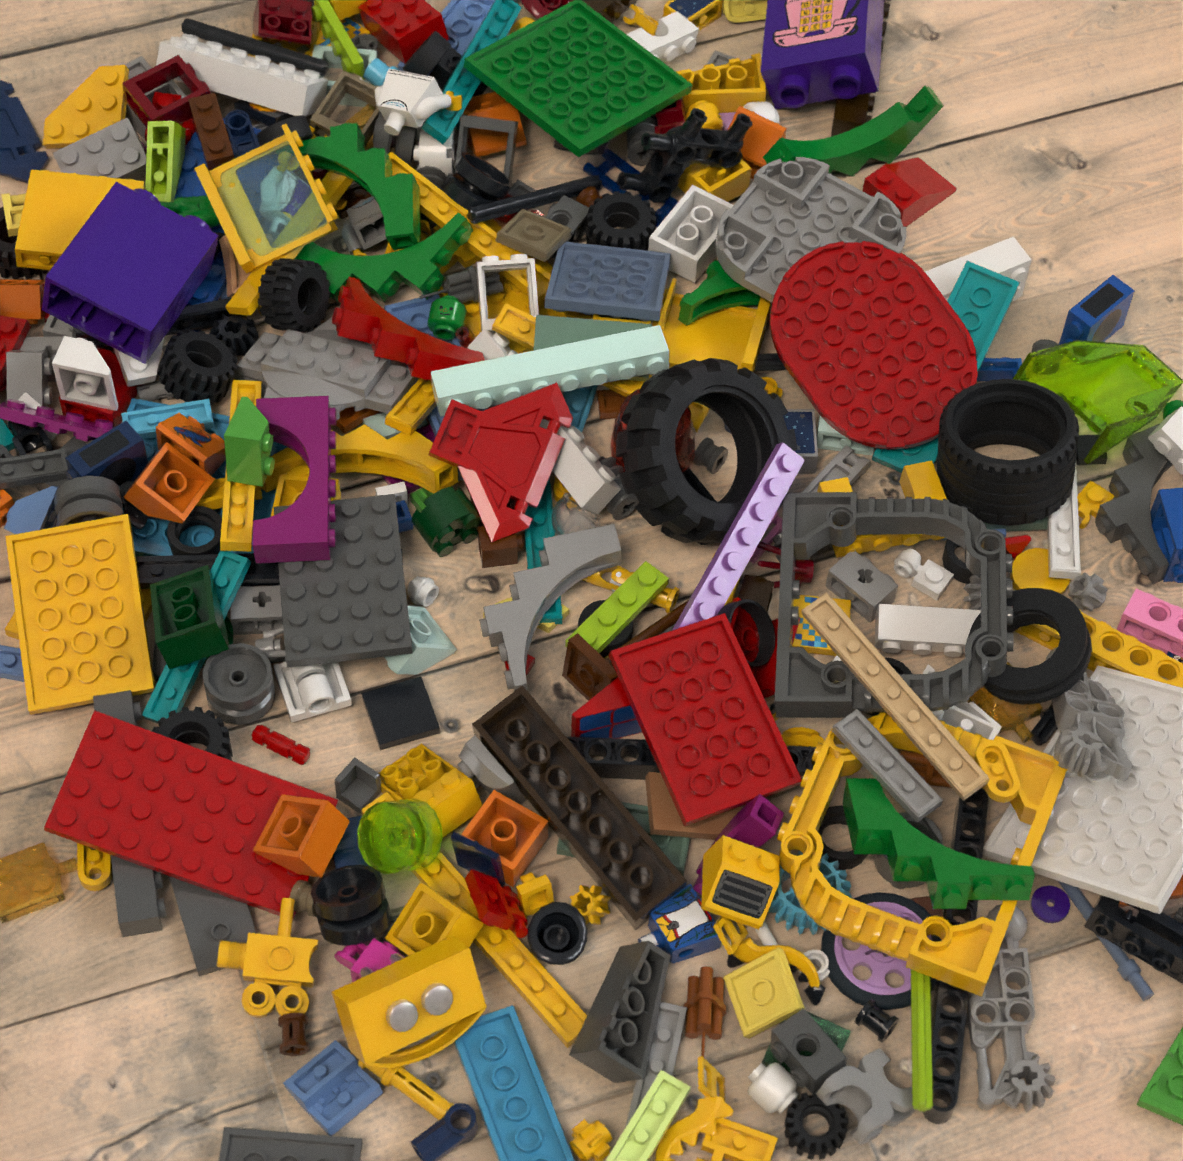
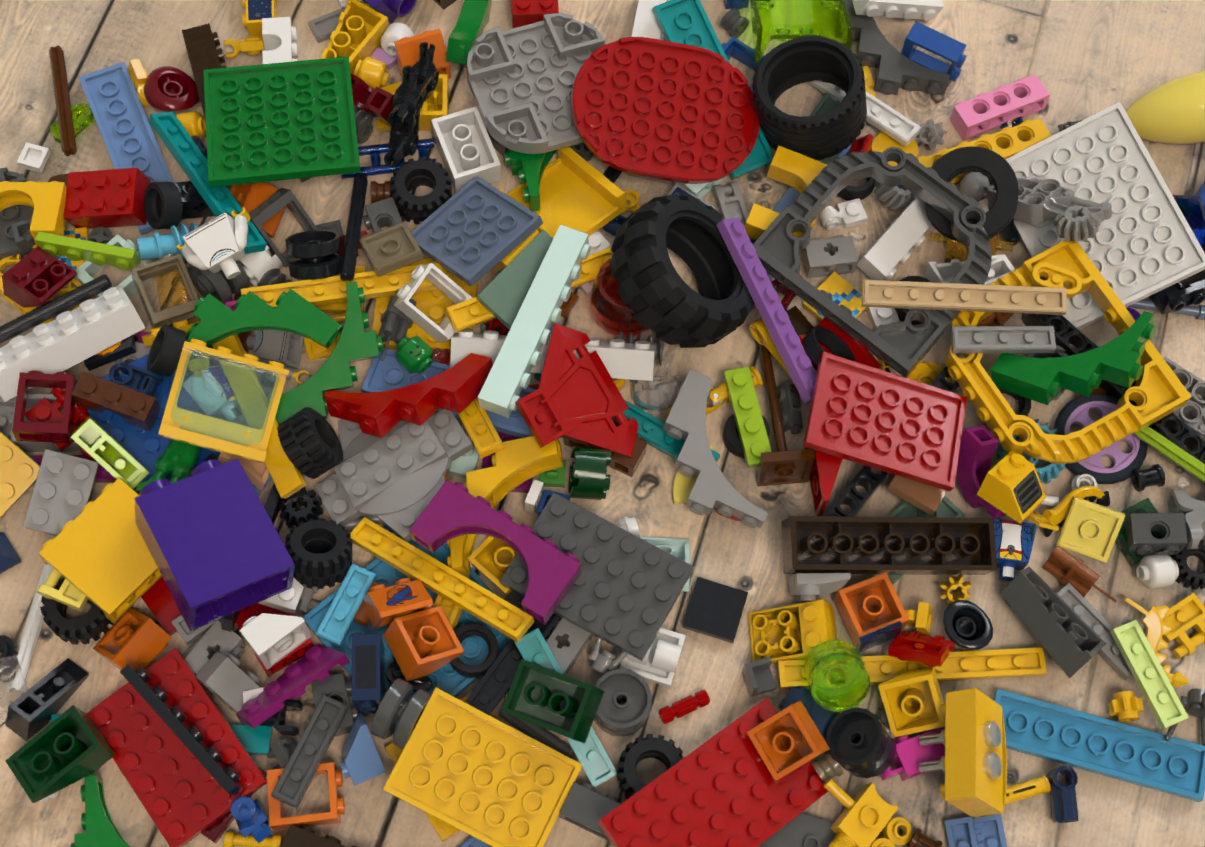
camera: 55 degrees left, 10 degrees up
bright green slope [224,396,275,487] -> none

